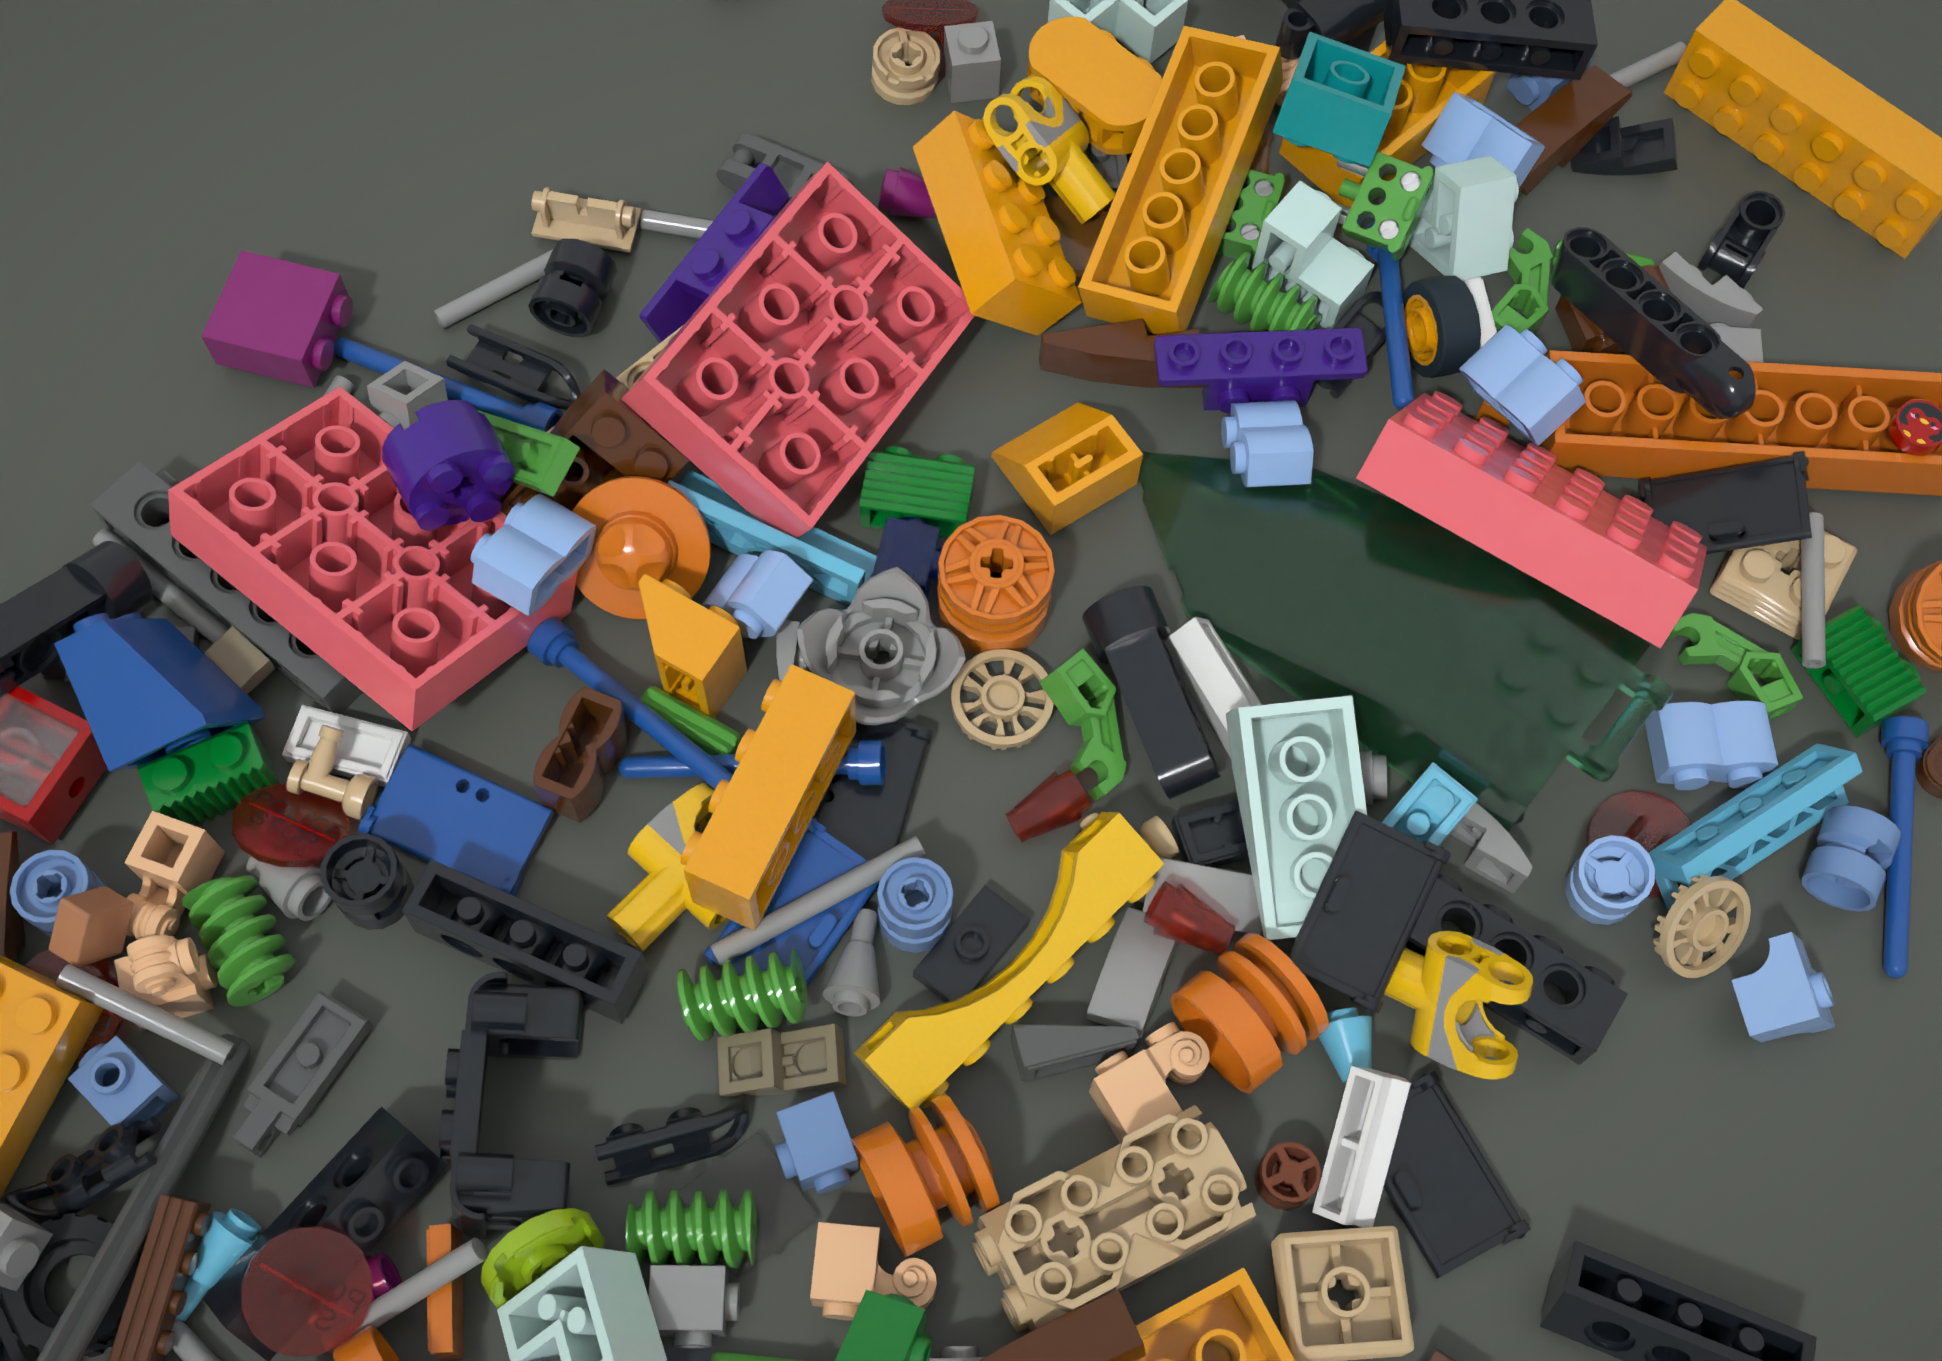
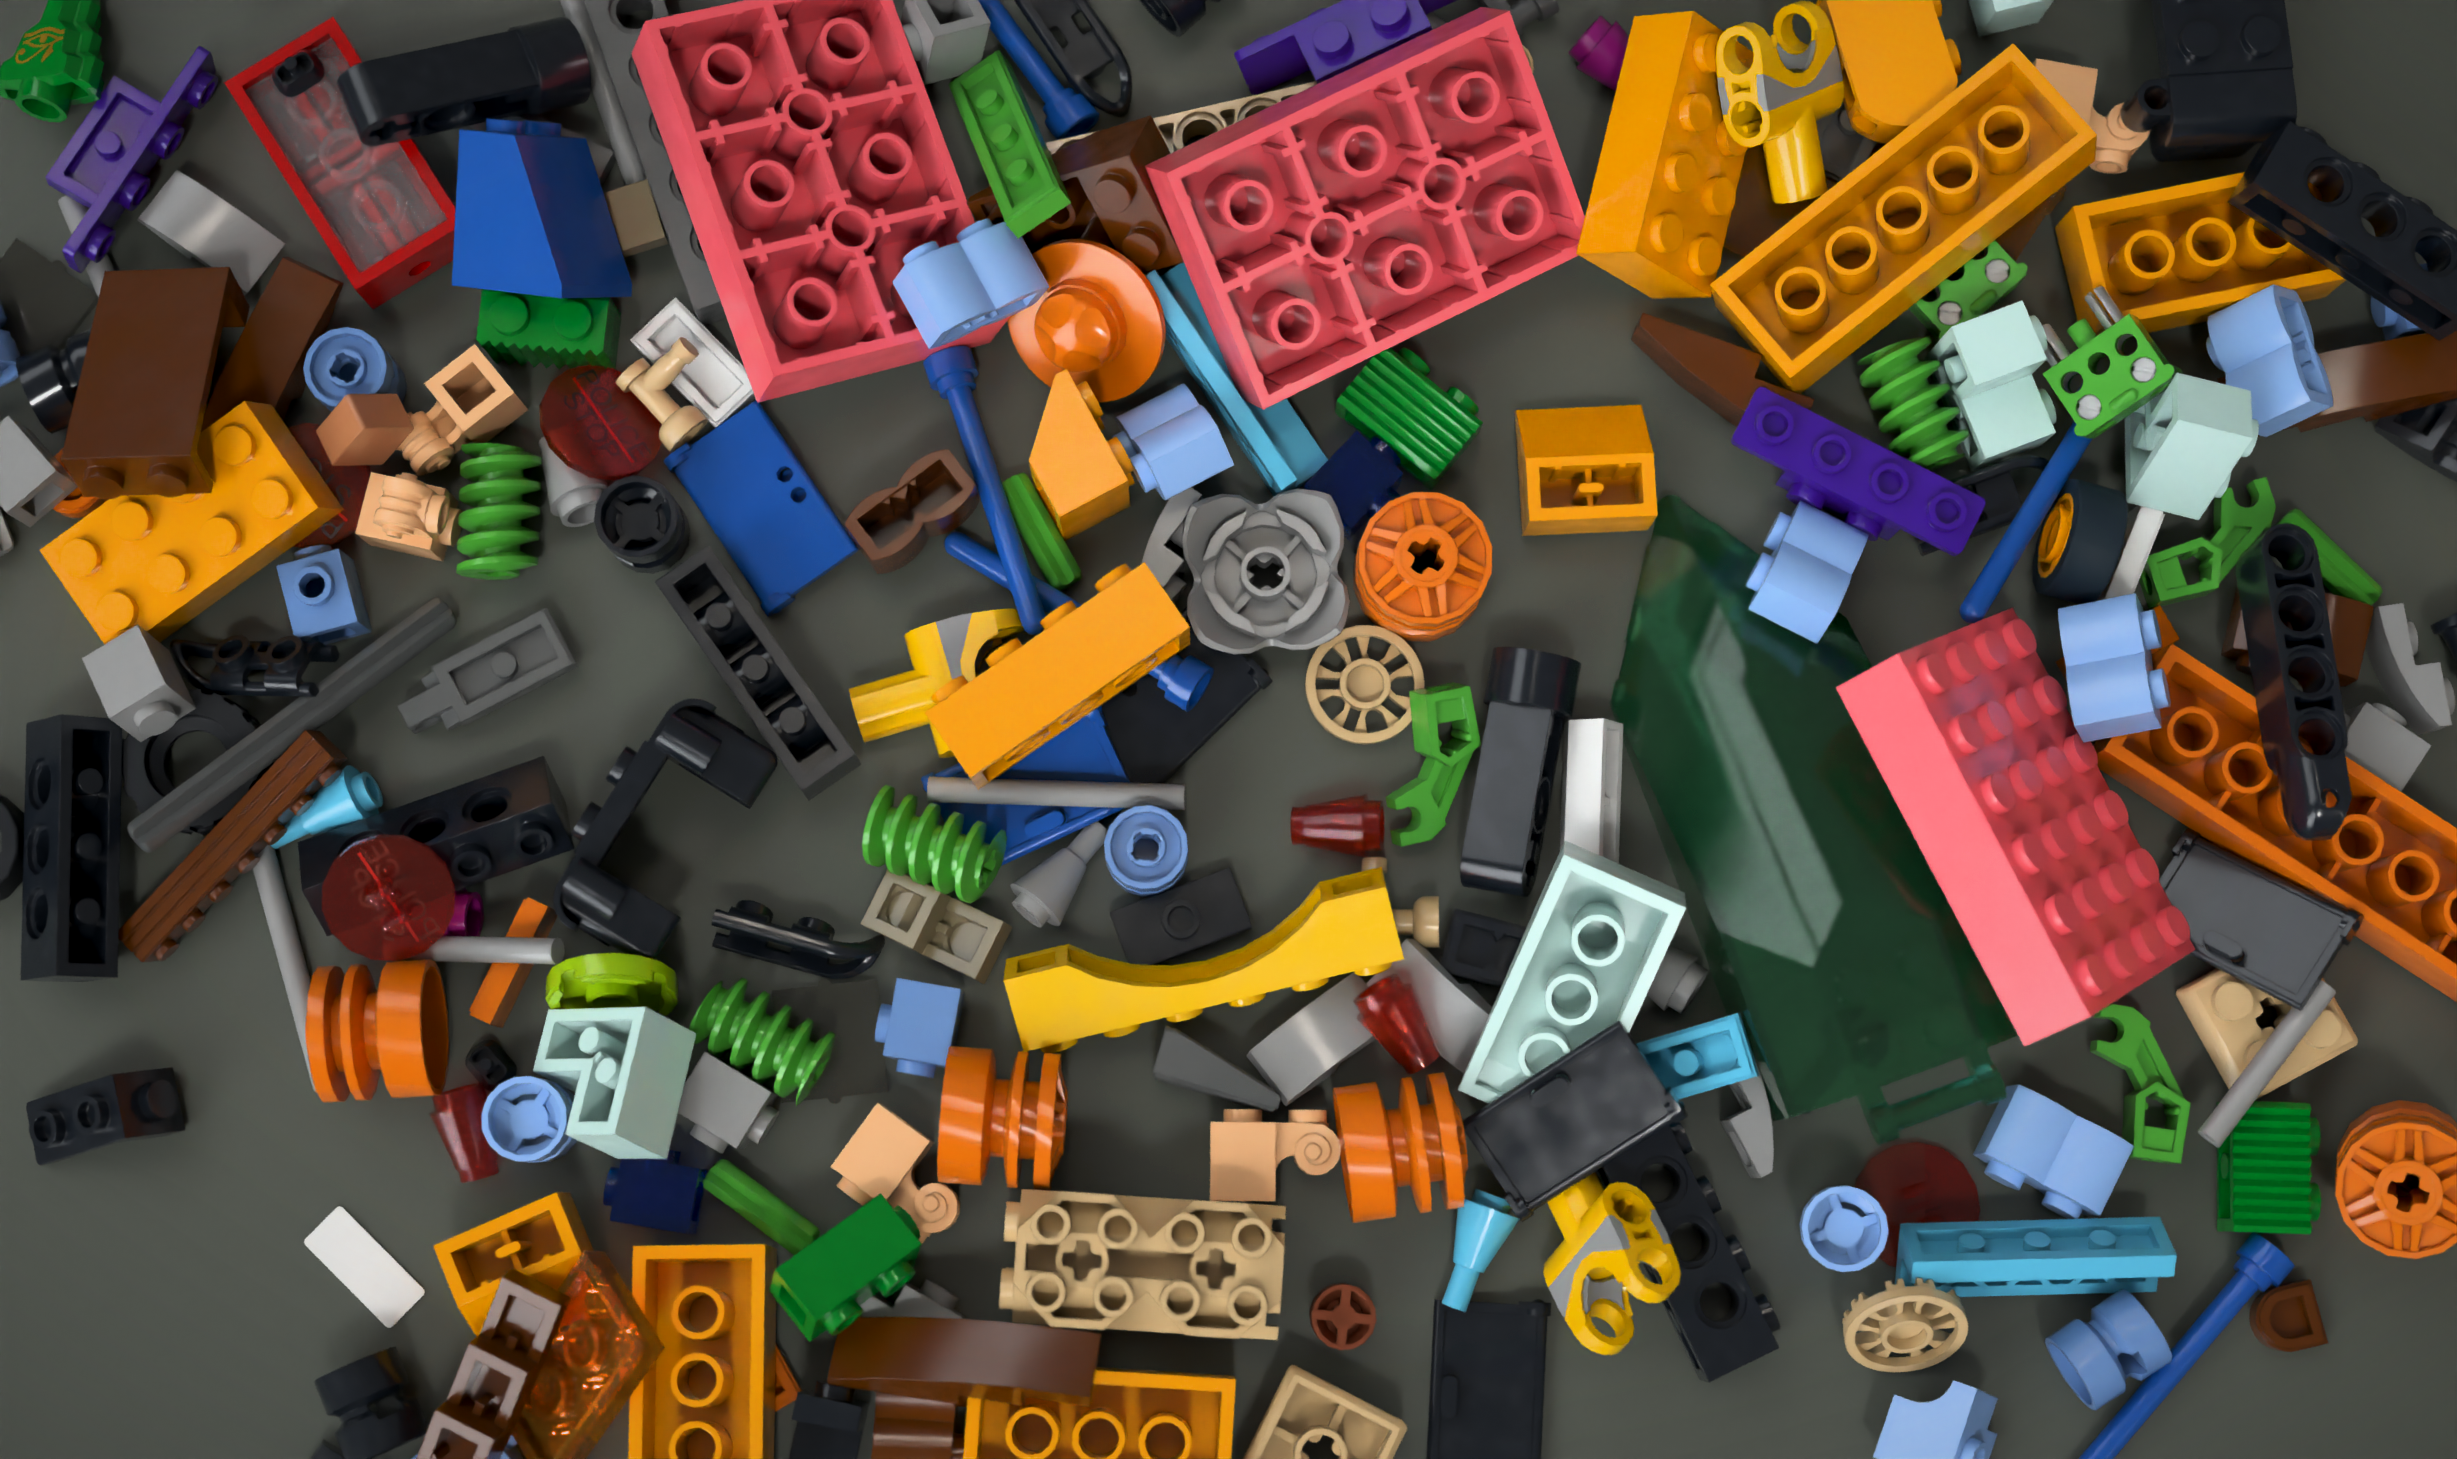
camera: 30 degrees right, 15 degrees up
light grey bar [56,964,235,1065] -> none
dark purple brick [382,400,515,531] -> none
teal brick [1272,32,1406,167] -> none
white piece [1312,1066,1411,1228] -> none

